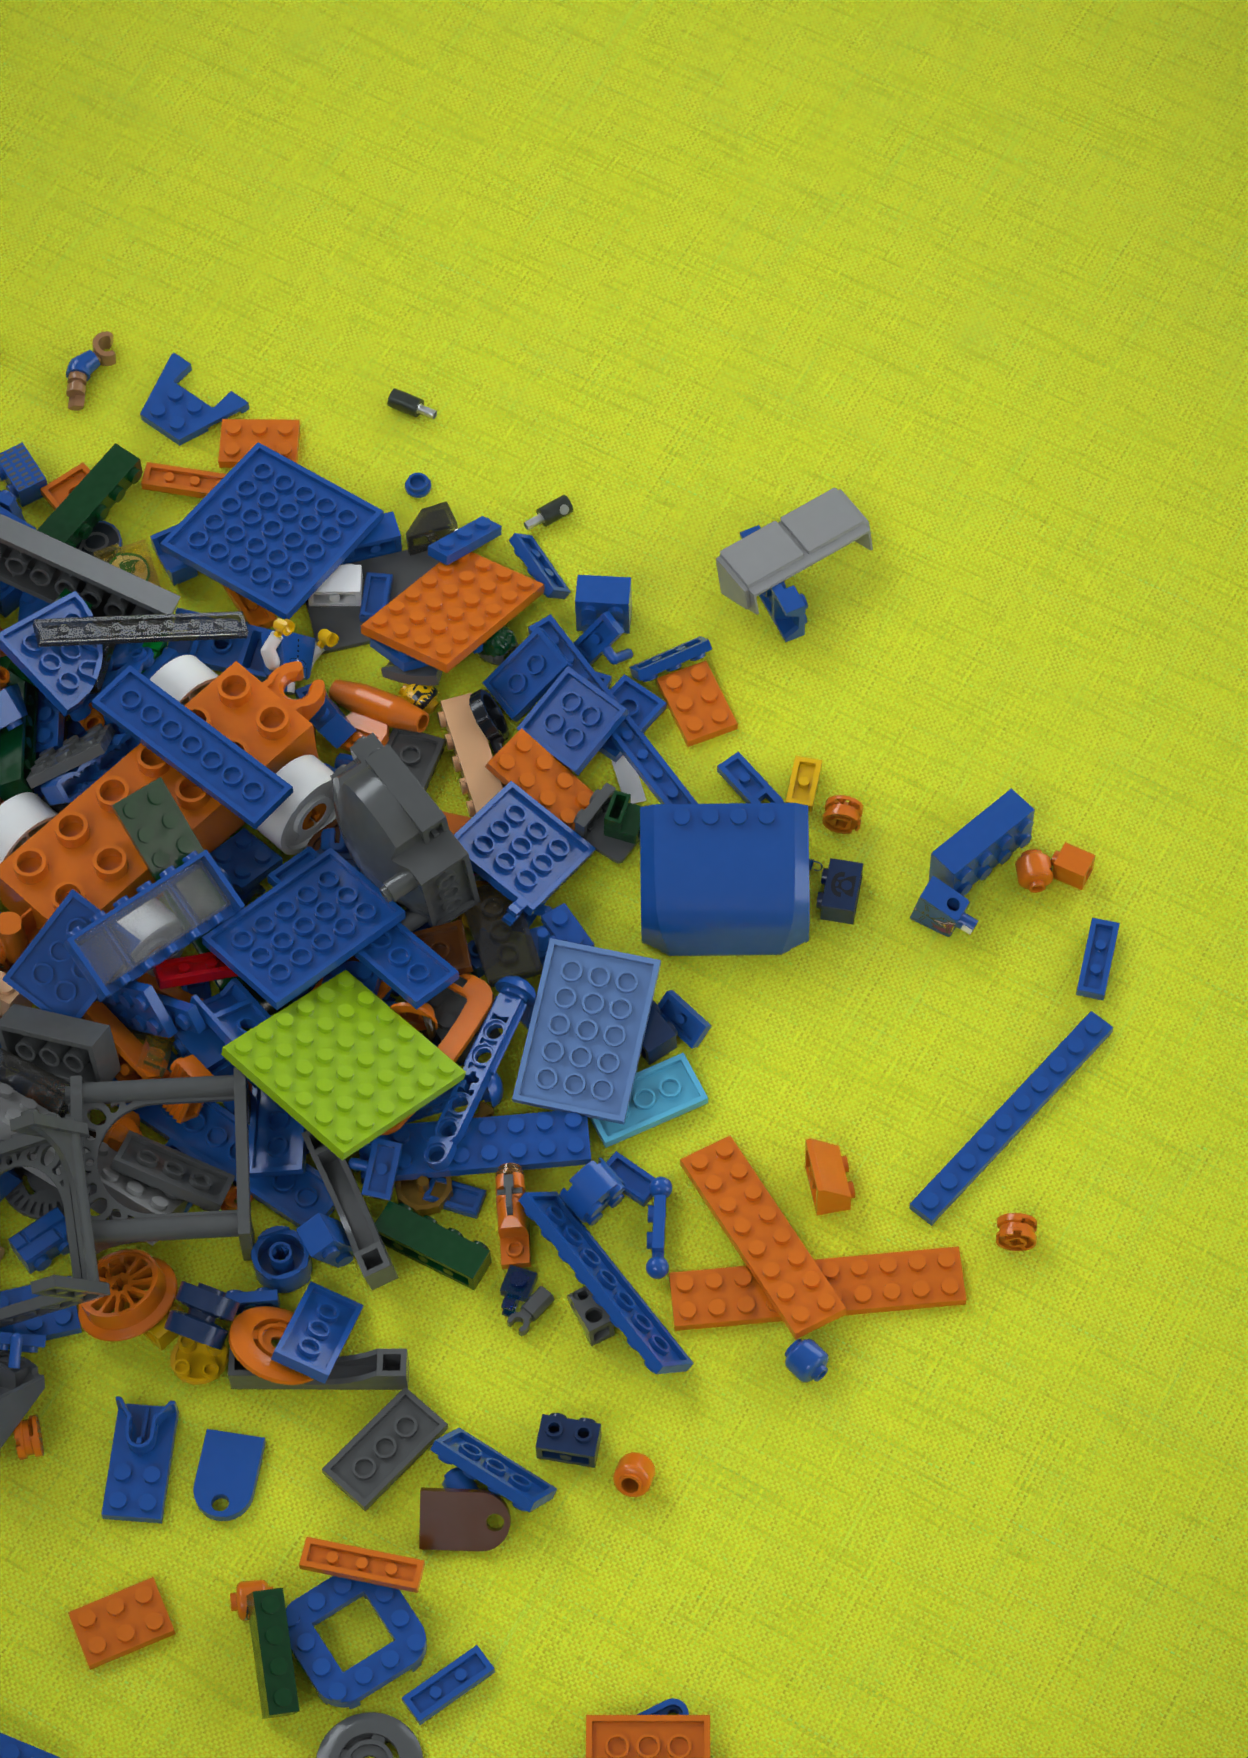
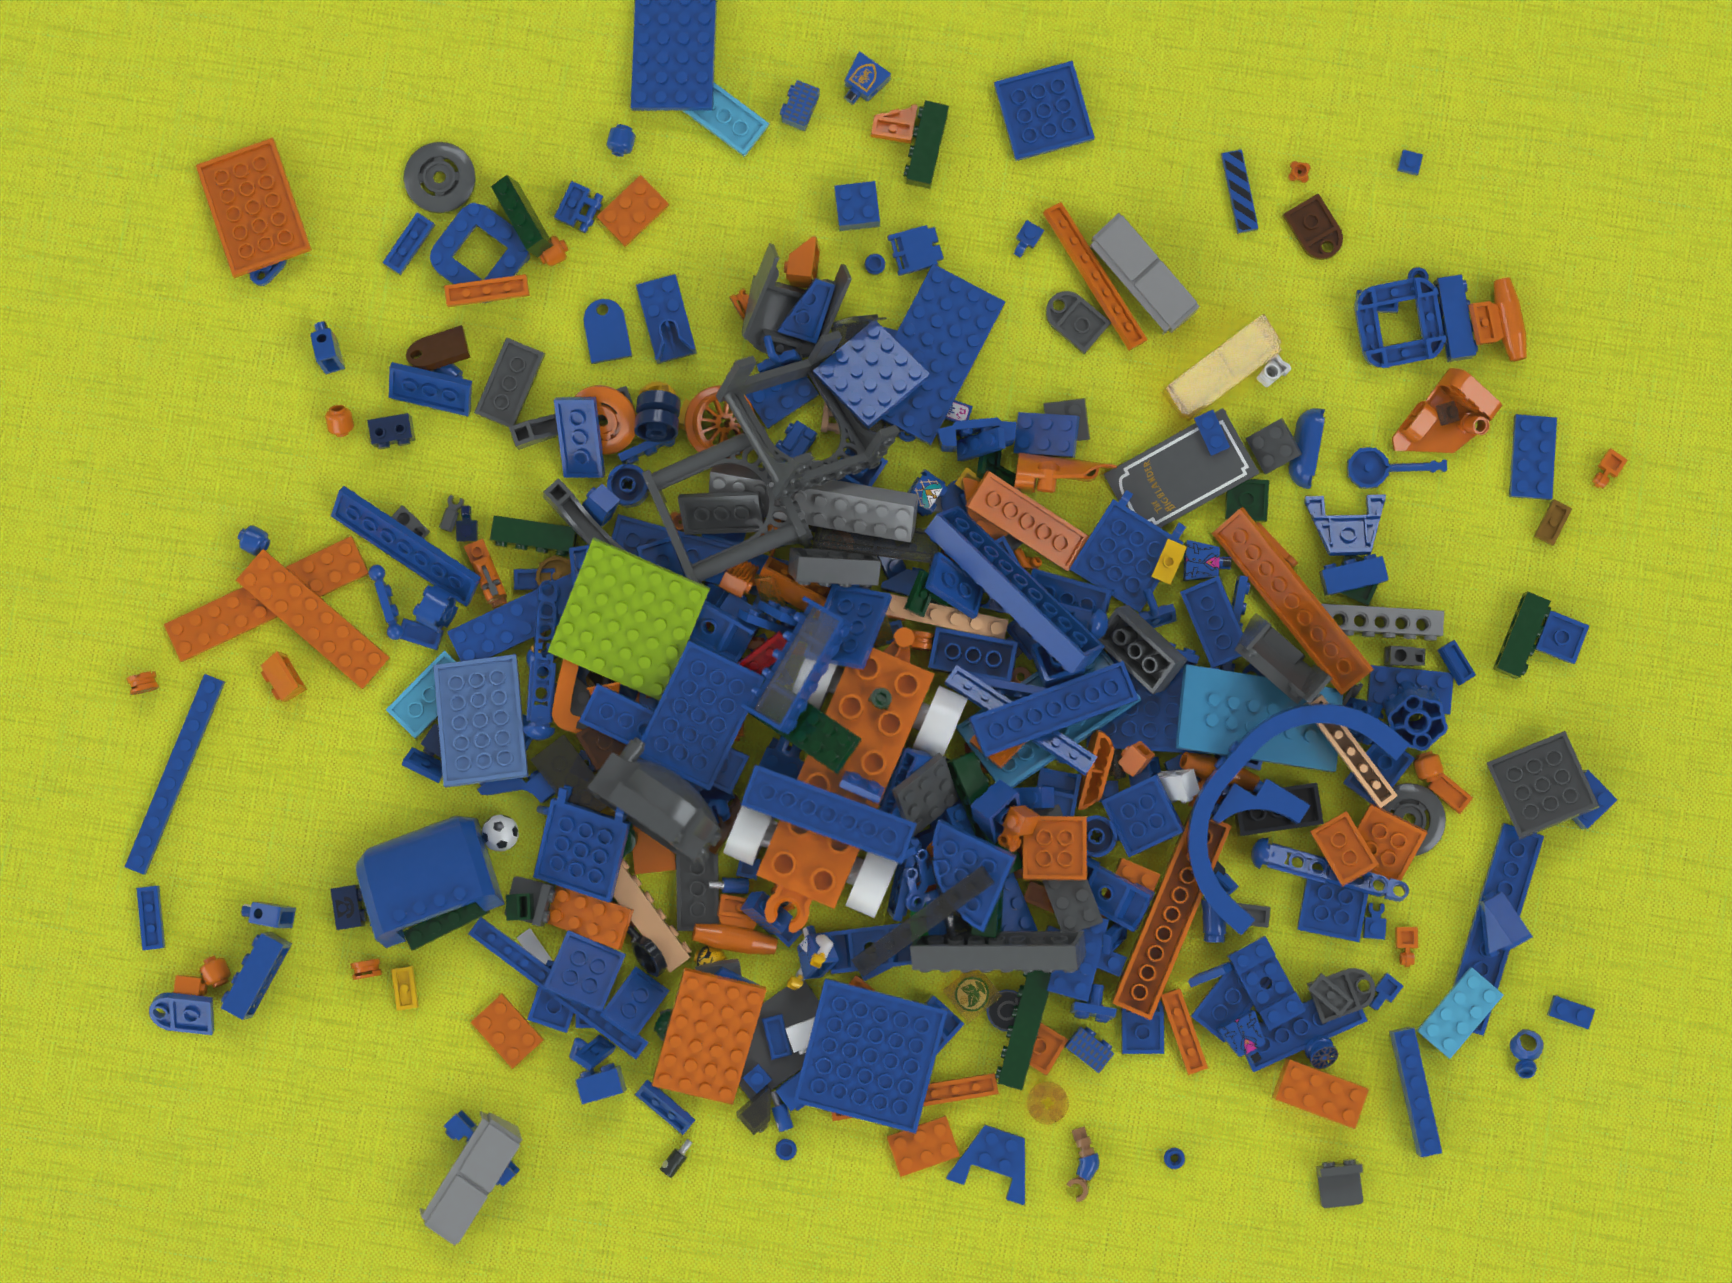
camera: 160 degrees right, 25 degrees up
pearl dark grey piece [387,388,437,419] -> none
blue plate [428,516,502,565] -> none
blue plate [537,903,594,952] -> none
blue plate [629,636,712,682] -> none
blue plate [717,751,785,803] -> none
none -> blue tile [149,992,214,1035]
none -> blue torso [310,321,345,374]
none -> white piece [482,814,519,852]
none -> blue plate [554,181,603,233]
none -> blue head [606,124,636,157]
none -> blue plate [743,1063,772,1094]
none -> blue piece [770,1091,794,1132]
none -> blue plate [839,771,885,804]
none -> dark green plate [868,688,892,710]
none -> clear yellow plate [1027,1081,1069,1124]

